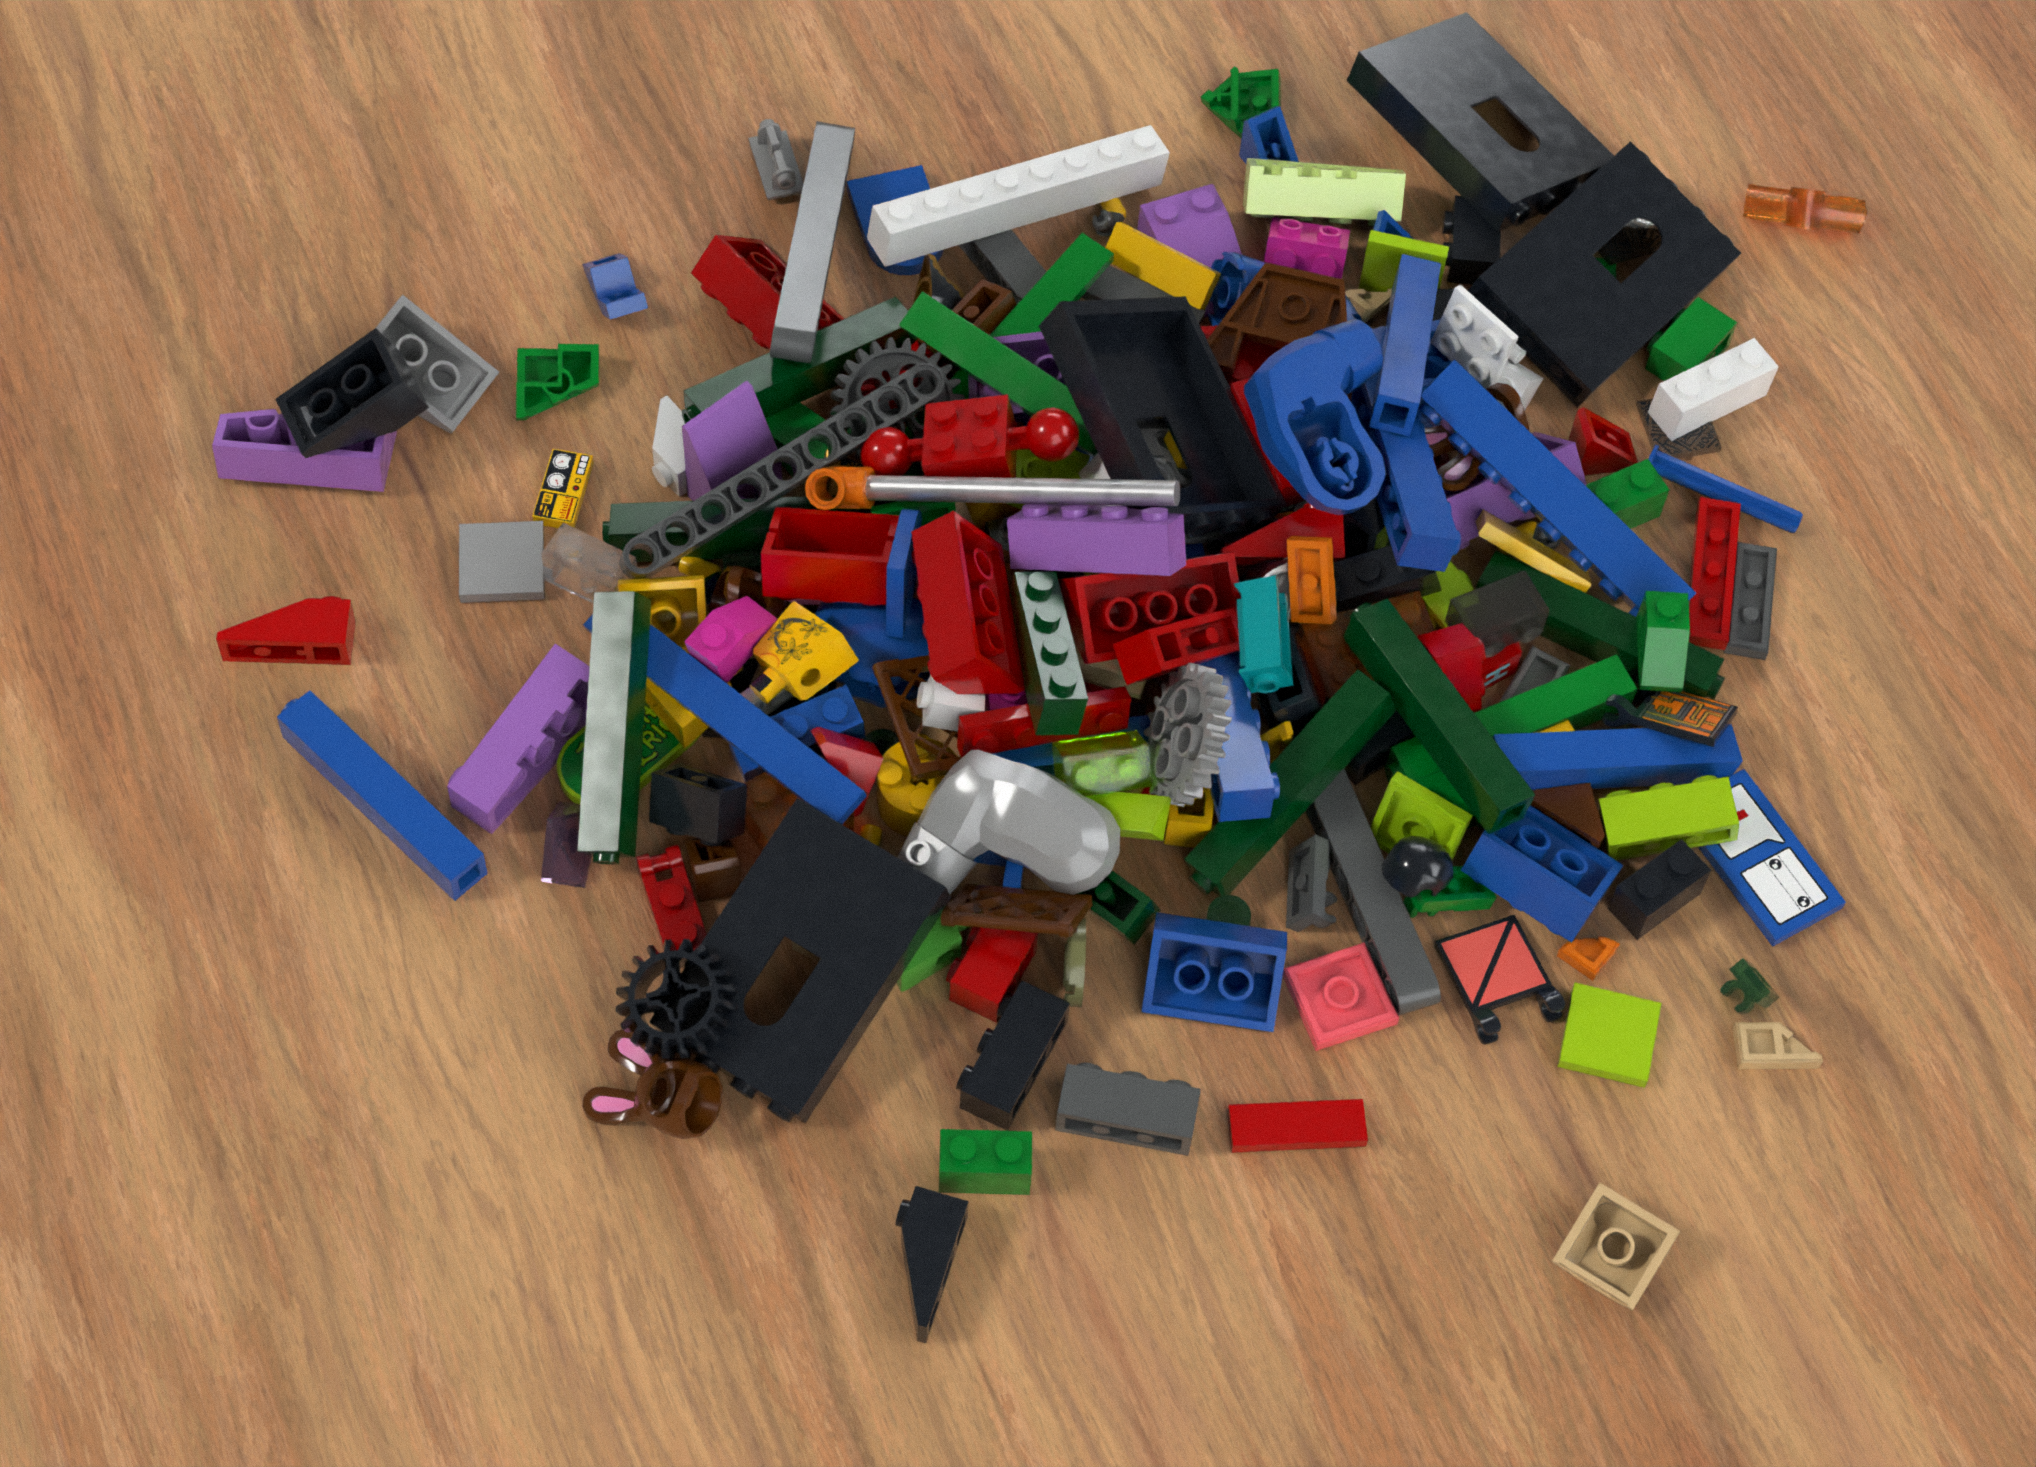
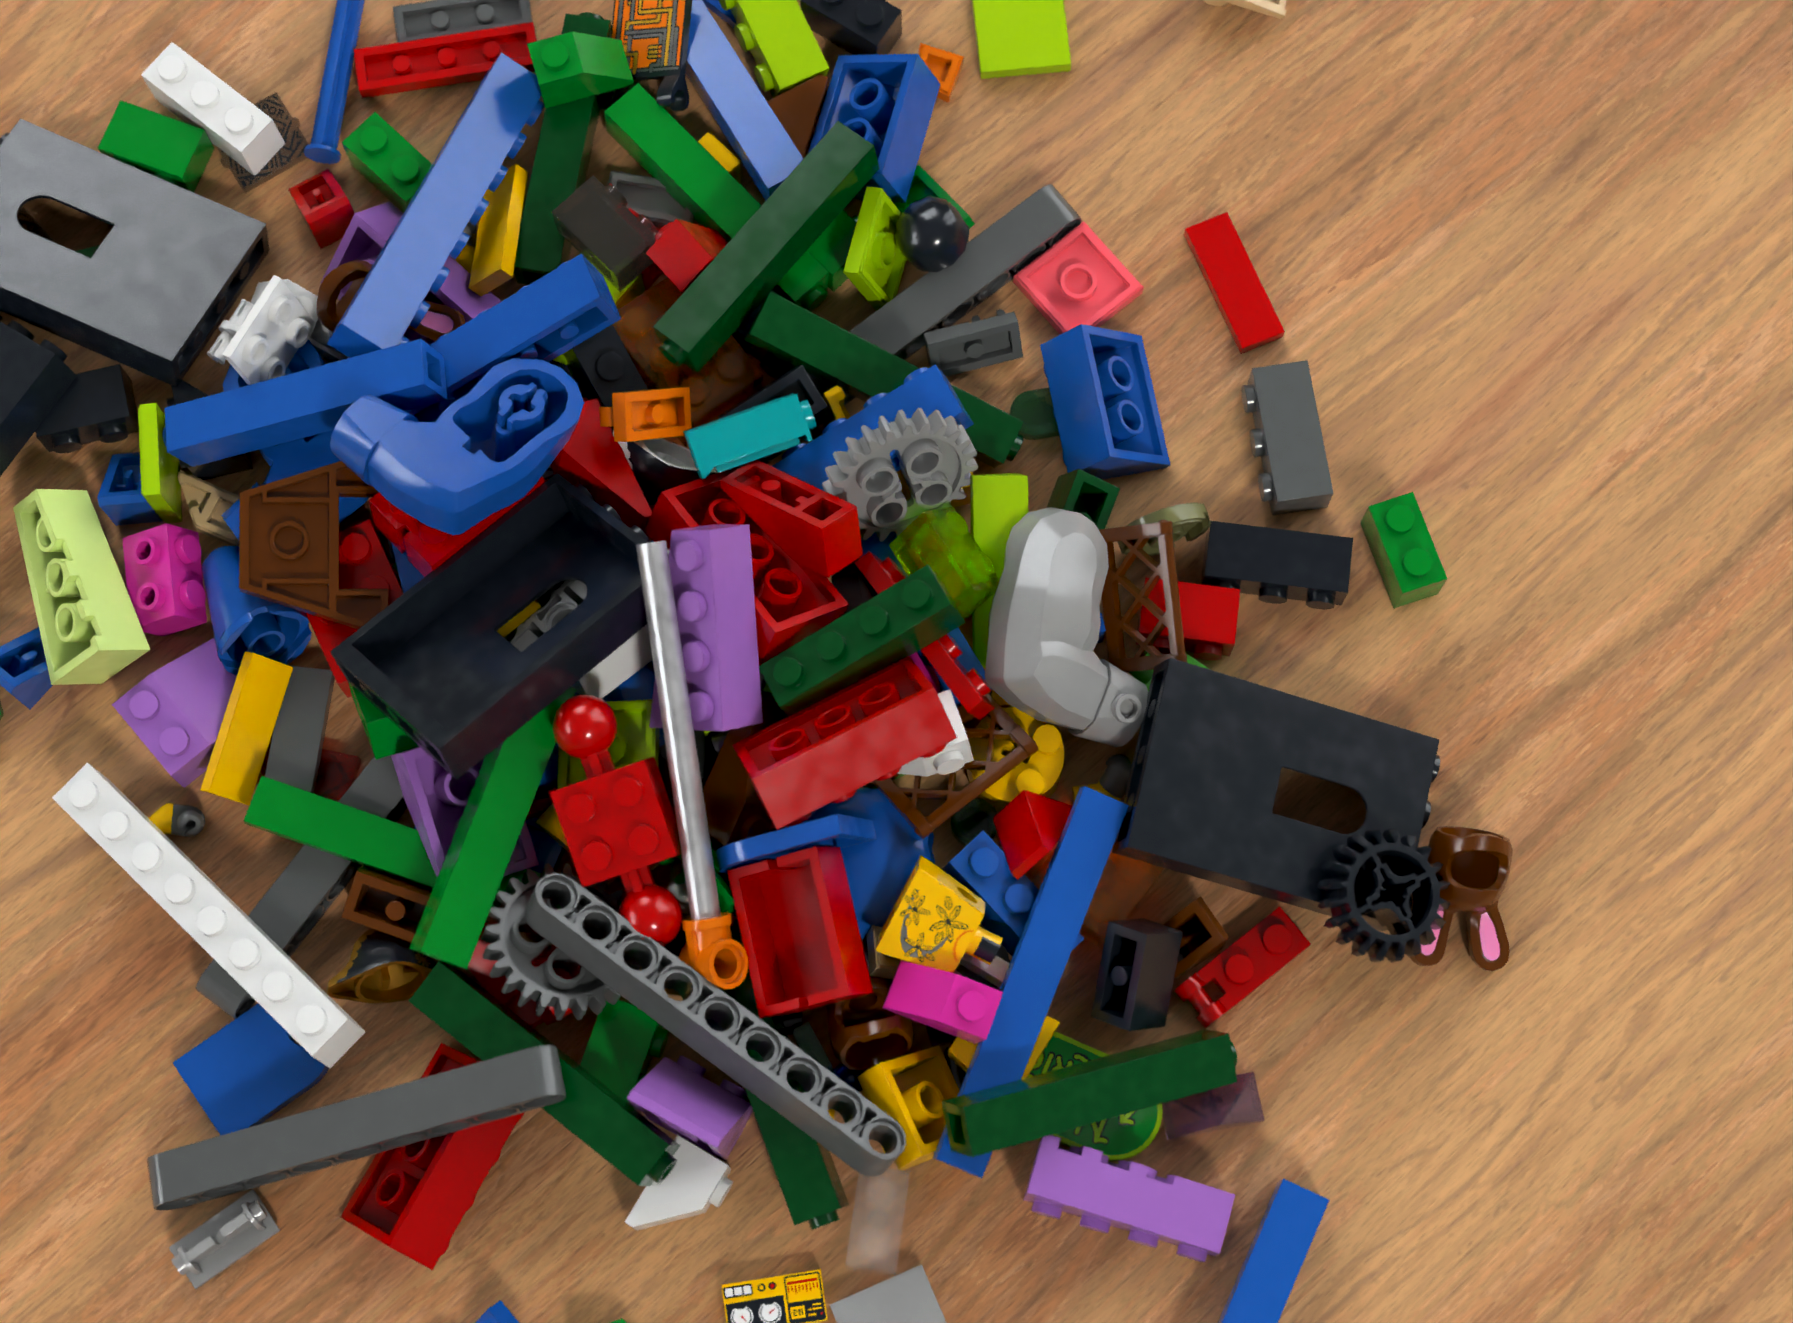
camera: 105 degrees left, 15 degrees up
black slope [895,1186,969,1343] -> none
flag [1434,915,1565,1045] -> none

